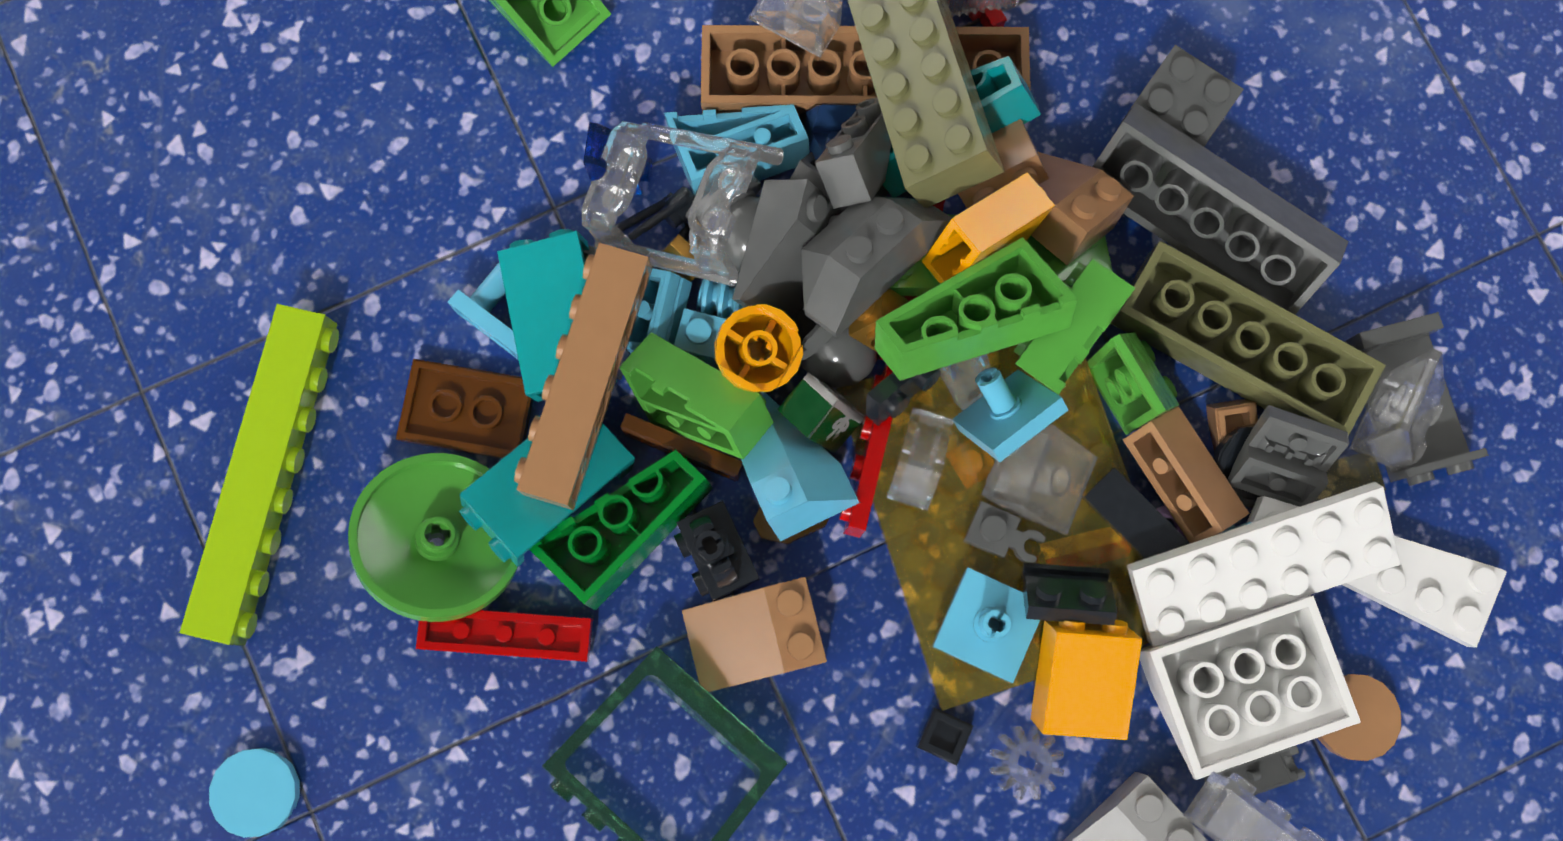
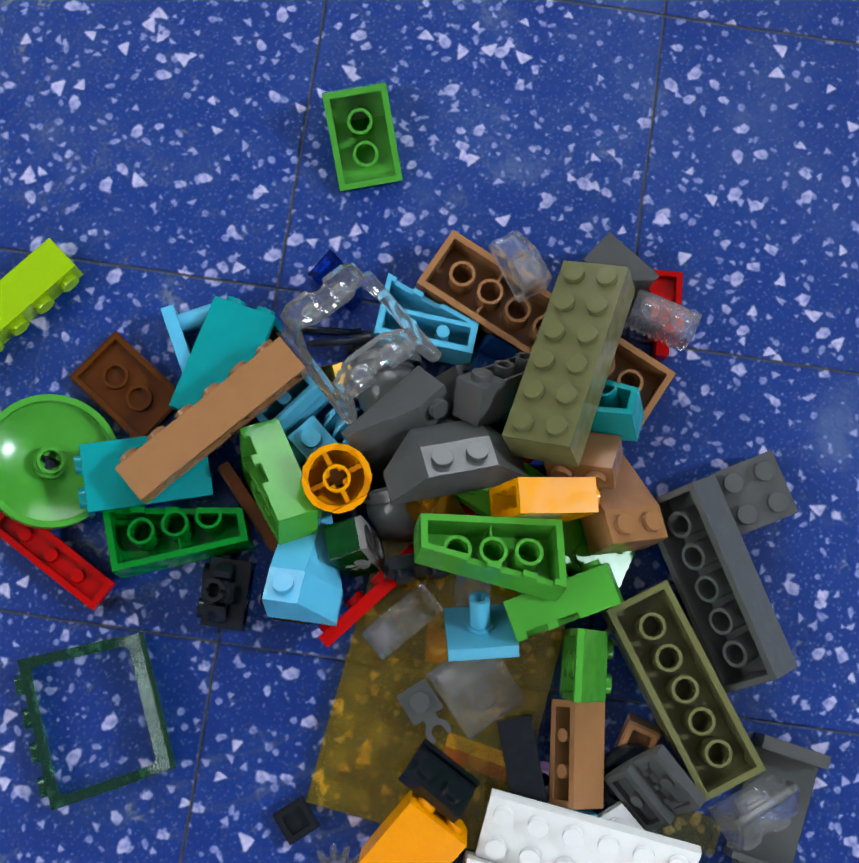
camera: 25 degrees right, 0 degrees up
medium nougat slope [682,577,827,694] -> none
medium azure tile [932,568,1040,683] -> none

